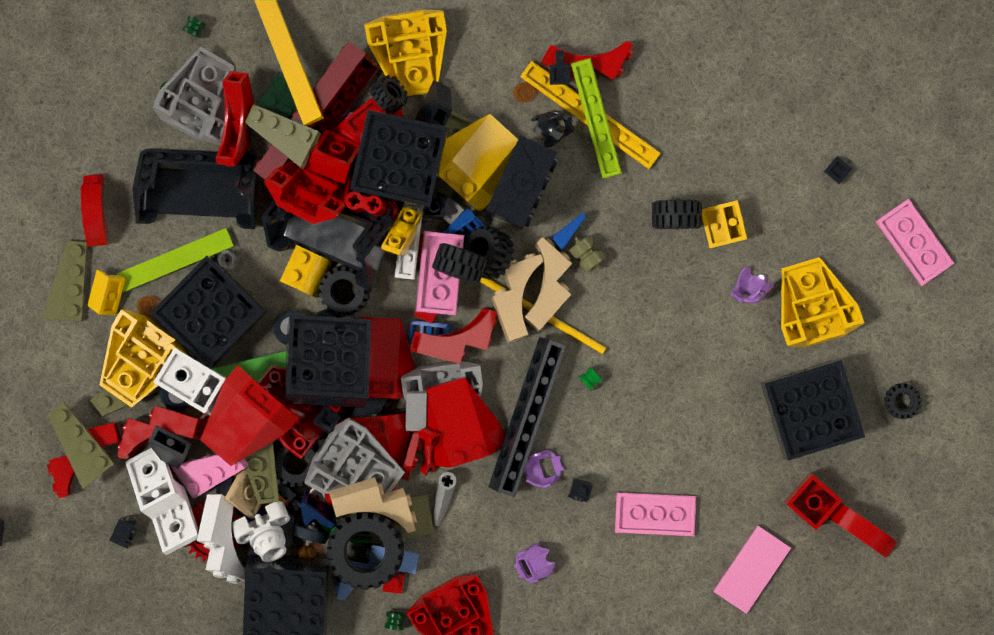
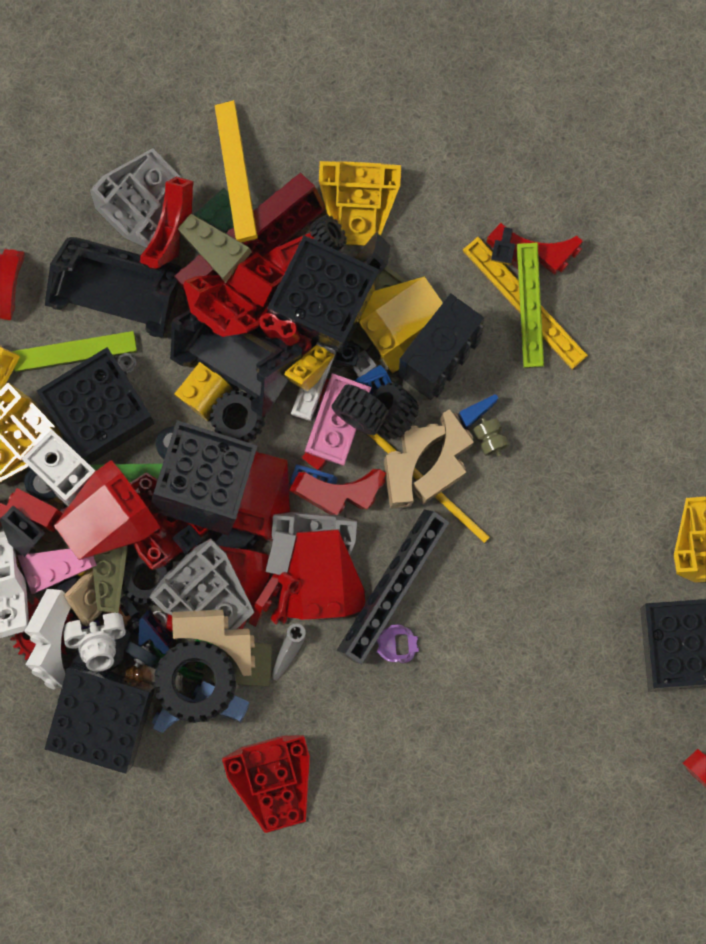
camera: 15 degrees right, 10 degrees down
clear orange plate [137,296,157,316] -> none
dark green wheel [182,15,206,39] -> none
red plate [382,573,404,594] -> none
dark green wheel [384,611,406,631] -> none
clear orange plate [513,83,533,103] -> none
medium lavender helmet [513,542,555,583] -> none
black helmet [530,109,575,148] -> none
black brick [568,478,593,502] -> none
green wheel [578,366,603,391] -> none
bright pink tile [615,492,696,536] -> none
black tyre [652,200,702,229] -> none
yellow brick [702,200,748,248] -> none
bright pink tile [713,525,791,614] -> none
medium lavender helmet [731,267,774,304] -> none
red brick [783,473,843,531] -> none

